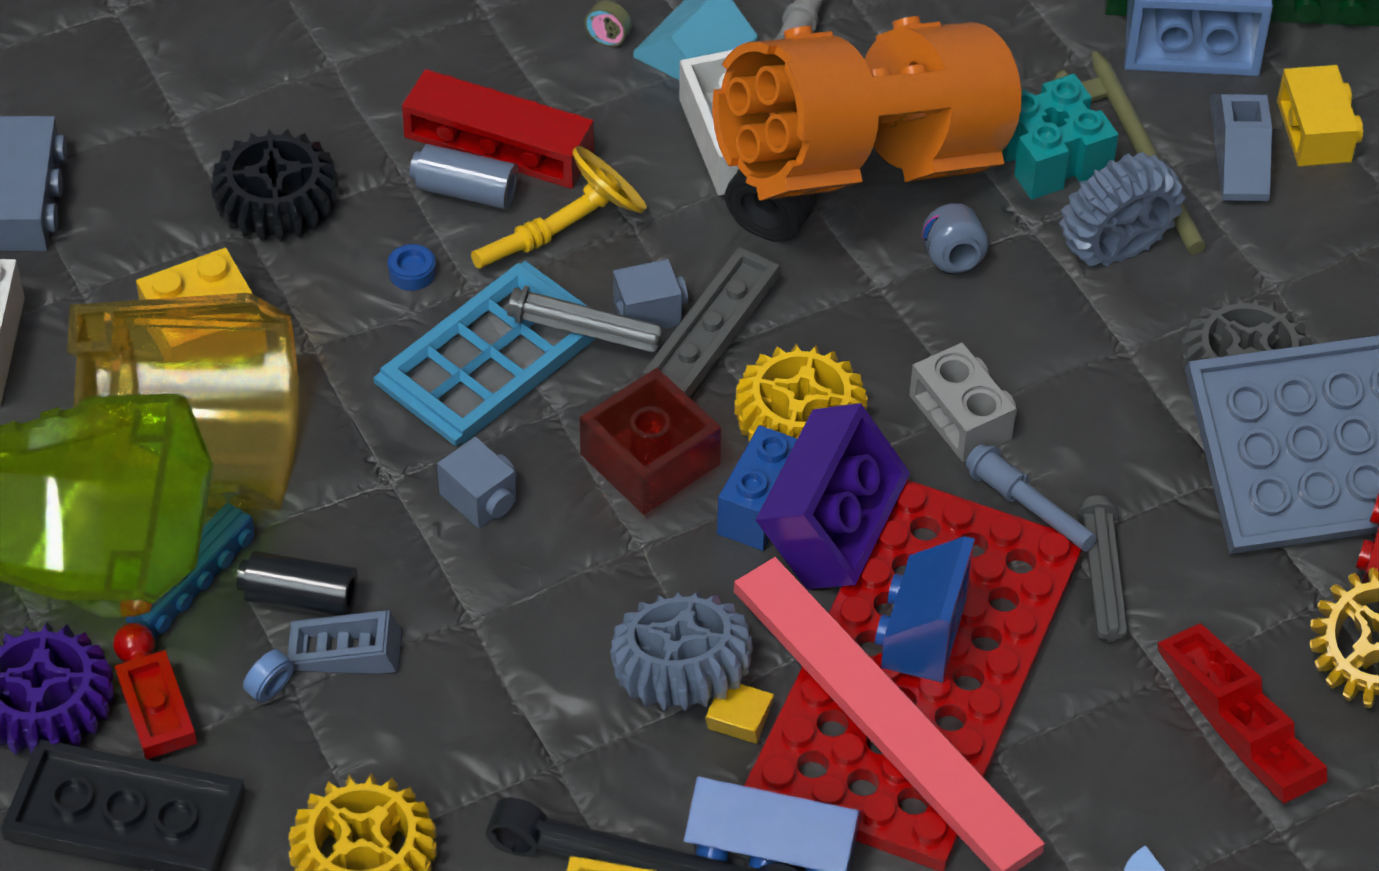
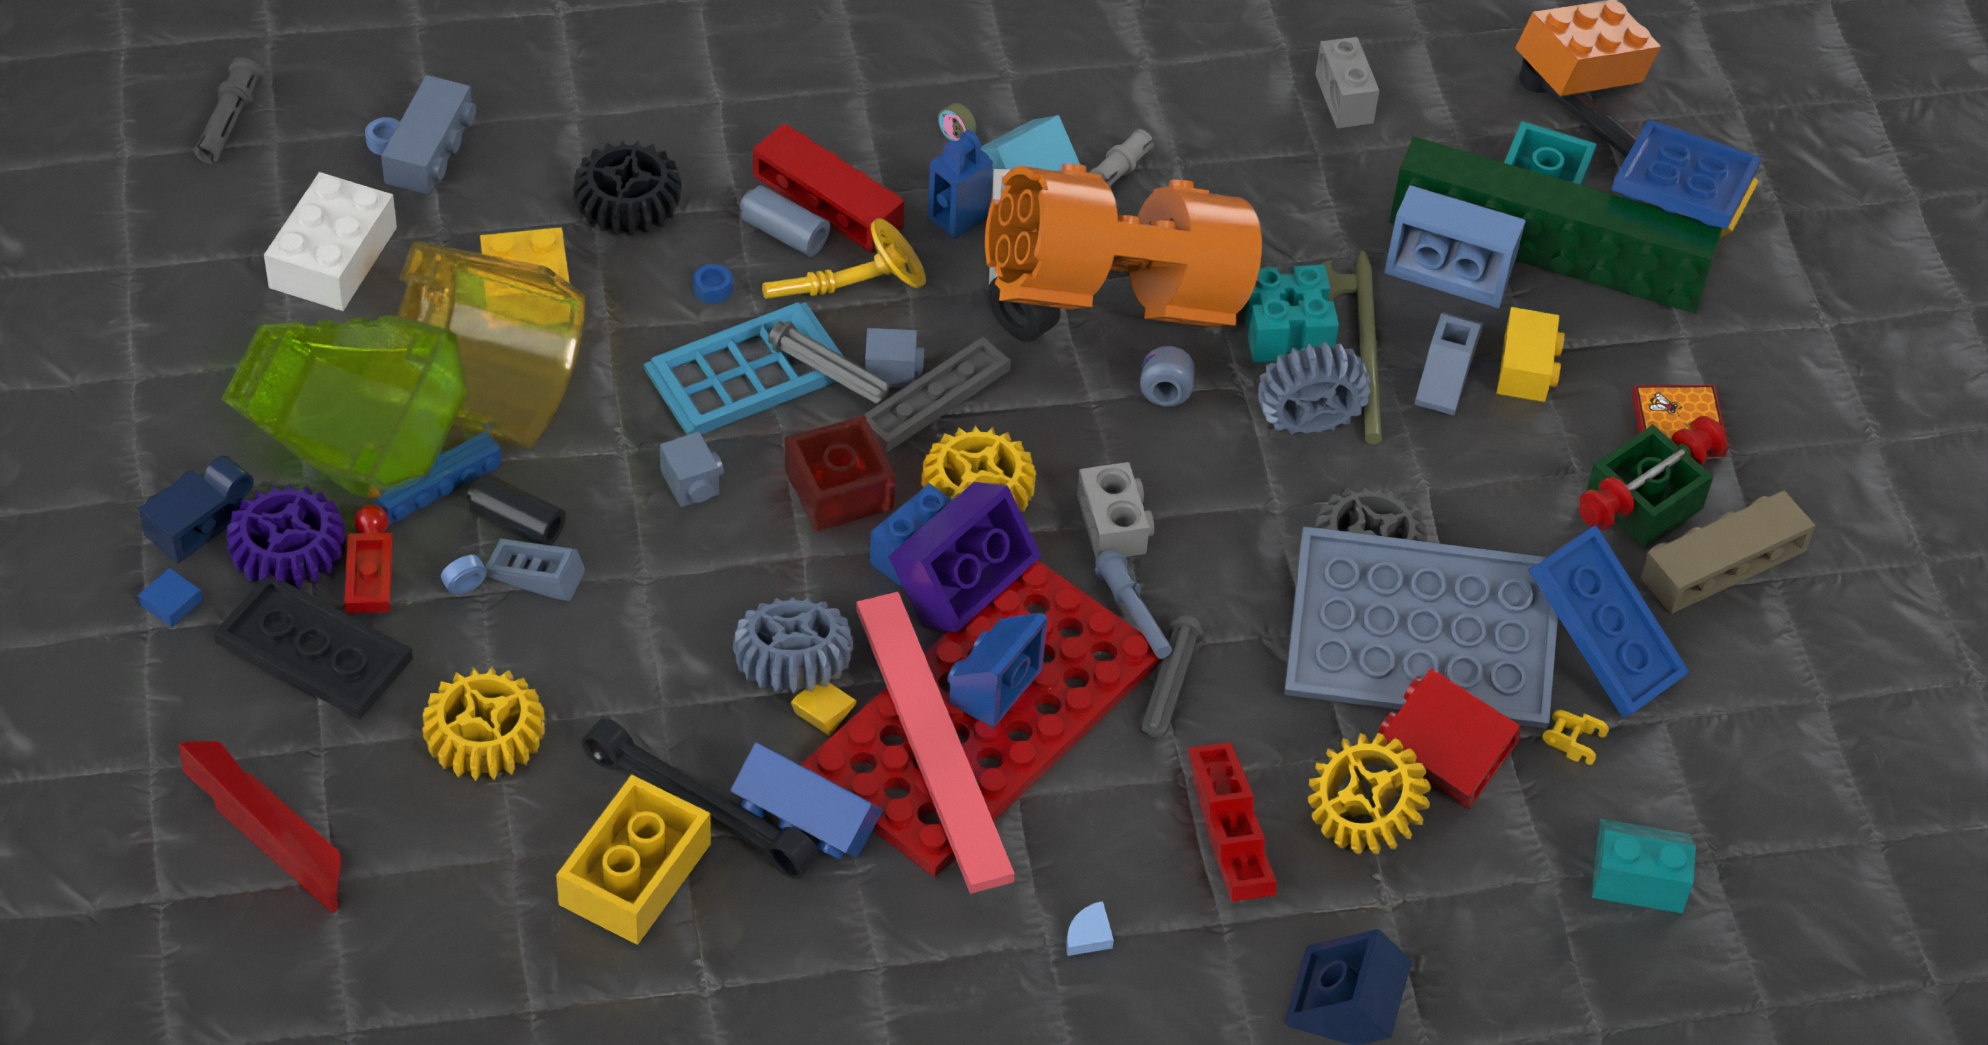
camera: 15 degrees right, 0 degrees up
none -> blue brick [927,130,993,239]

